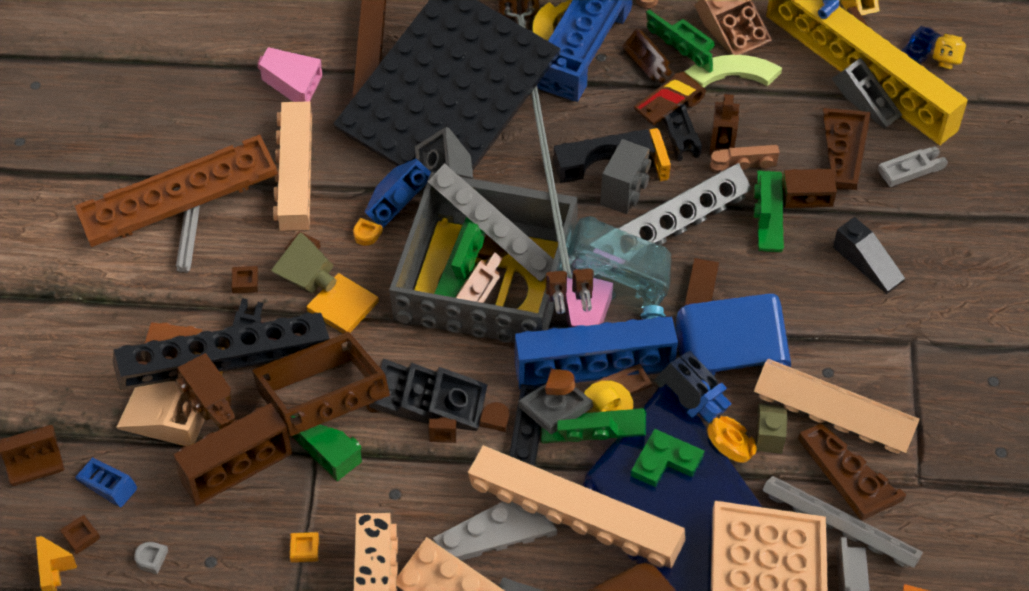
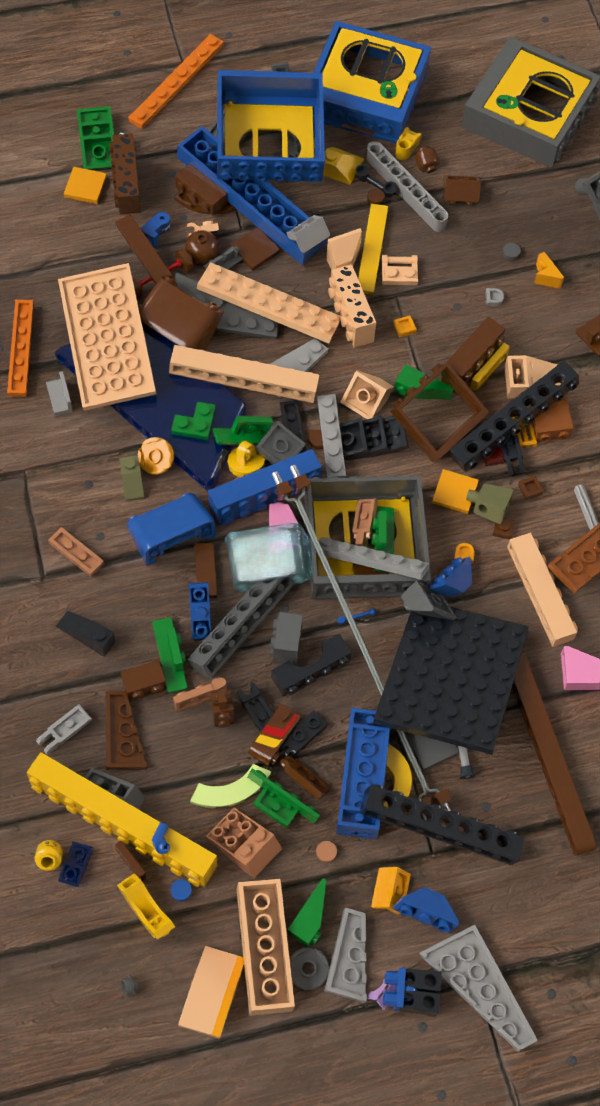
camera: 160 degrees right, 10 degrees up
reddish brown plate [60,515,100,554] -> none
blue slope [75,457,137,507] -> none
reddish brown hinge [176,353,235,429] -> none
reddish brown plate [429,417,457,443] -> none
dark orange tile [545,369,576,395] -> none
light orange tile [649,128,671,181] -> none
black hips [654,351,732,424] -> none
light nougat brick [754,358,919,454] -> none
light grey plate [762,476,923,568] -> none
reddish brown wing [797,423,907,521] -> none
none -> nougat plate [48,527,104,577]
none -> blue slope [189,582,211,640]
none -> black hinge [279,710,327,757]
none -> light grey plate [317,394,346,478]
none -> light nougat slope [340,371,394,419]

